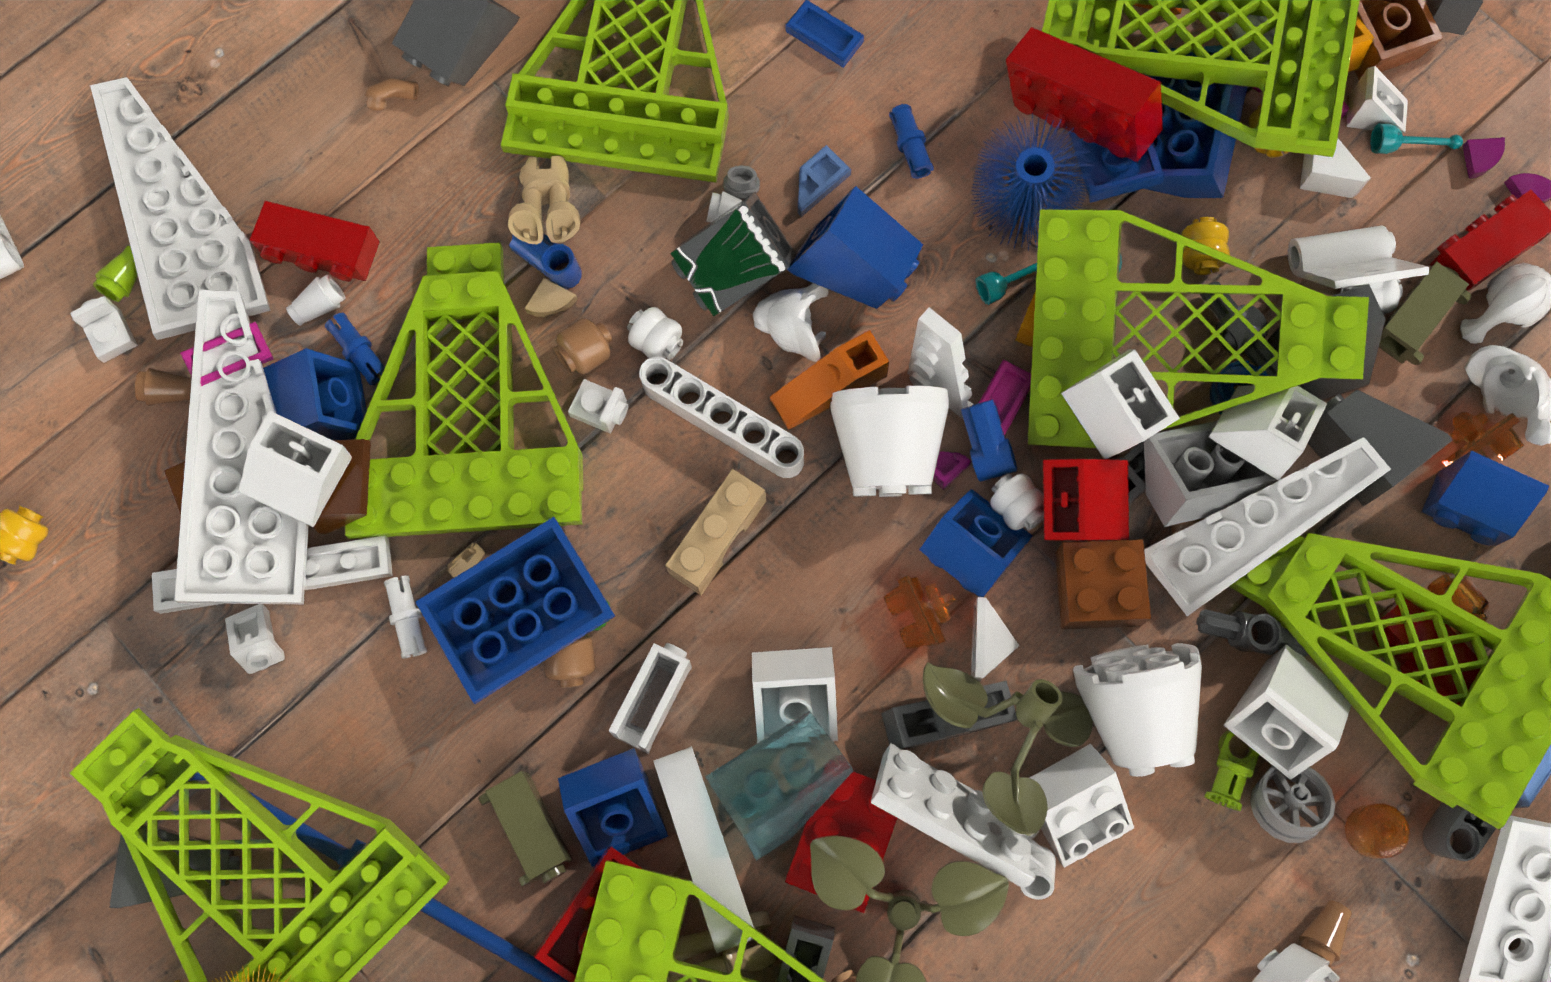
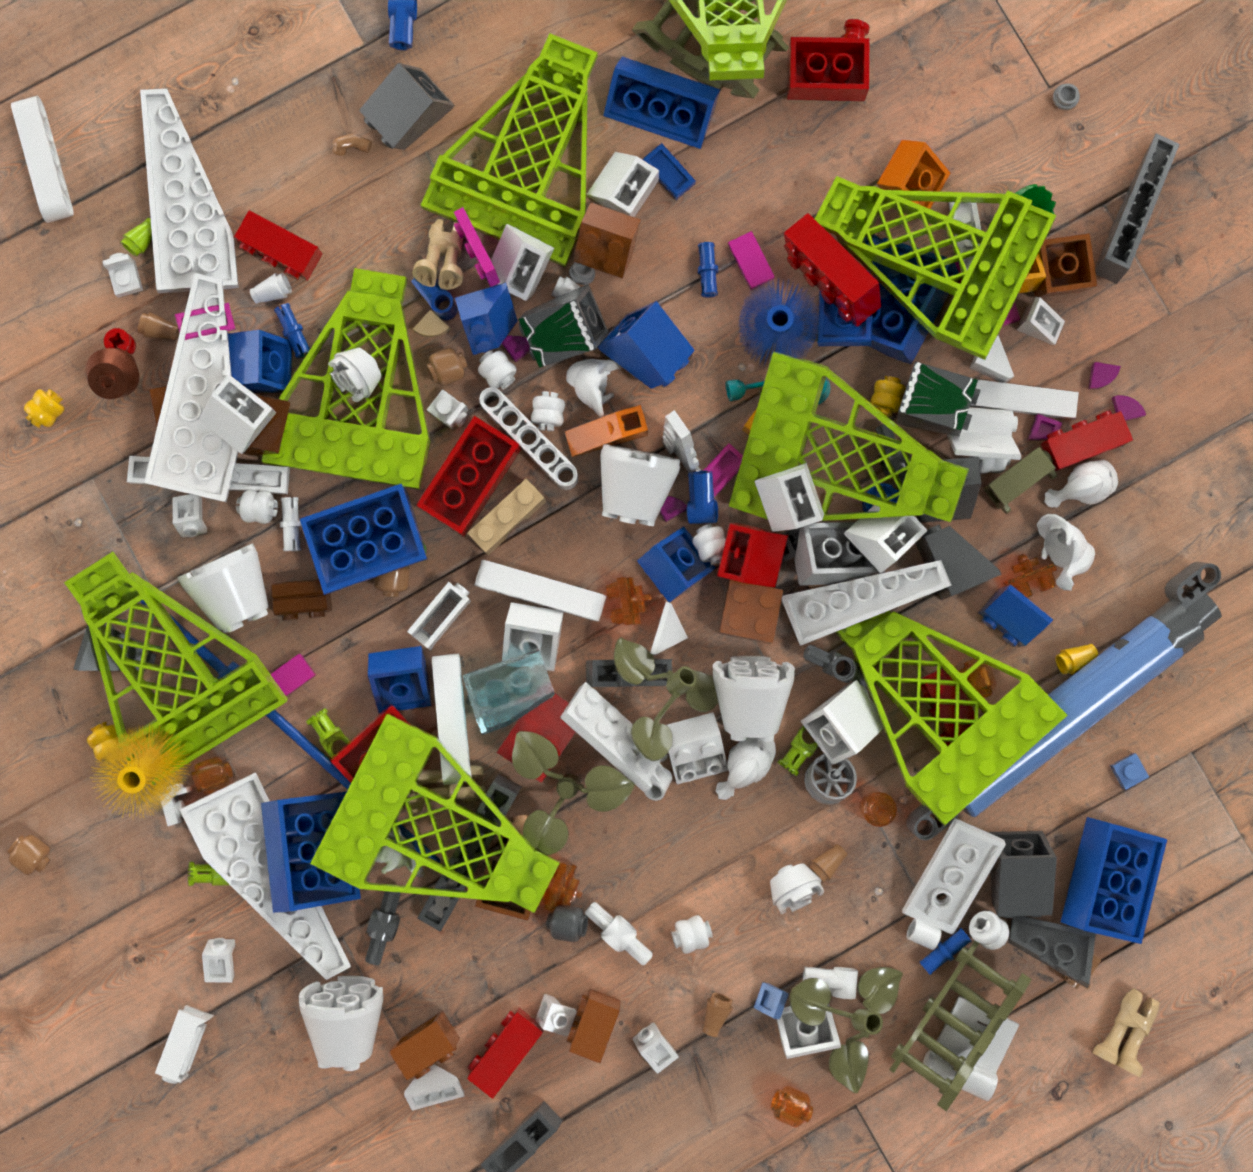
camera: 10 degrees right, 10 degrees up
tan tile [447,542,485,578] -> none
olive brick [478,771,573,887] -> none
medium blue tile [798,145,851,217] -> none
teal hinge [1370,123,1463,154] -> none
none -> copper cone [85,348,140,399]
none -> red wheel [103,328,136,355]
none -> white cone [177,543,269,633]
none -> white piece [236,490,278,524]
none -> reddish brown brick [271,579,332,621]
none -> dark pink tile [271,653,316,697]
none -> lime connector [306,708,351,758]
none -> white cone [328,348,381,402]
none -> red brick [416,416,522,538]
none -> dark pink wing [453,208,500,287]
none -> blue slope [455,282,518,355]
none -> white beam [474,560,607,622]
none -> white slope [491,224,554,301]
none -> magenta tile [501,335,530,363]
none -> white piece [531,392,565,431]
none -> dark orange brick [573,202,641,279]
none -> white slope [587,152,659,217]
none -> white piece [716,738,776,800]
none -> dark pink tile [728,231,775,290]
none -> slope [897,361,981,437]
none -> white tile [970,379,1079,420]
none -> magenta tile [1027,414,1063,441]

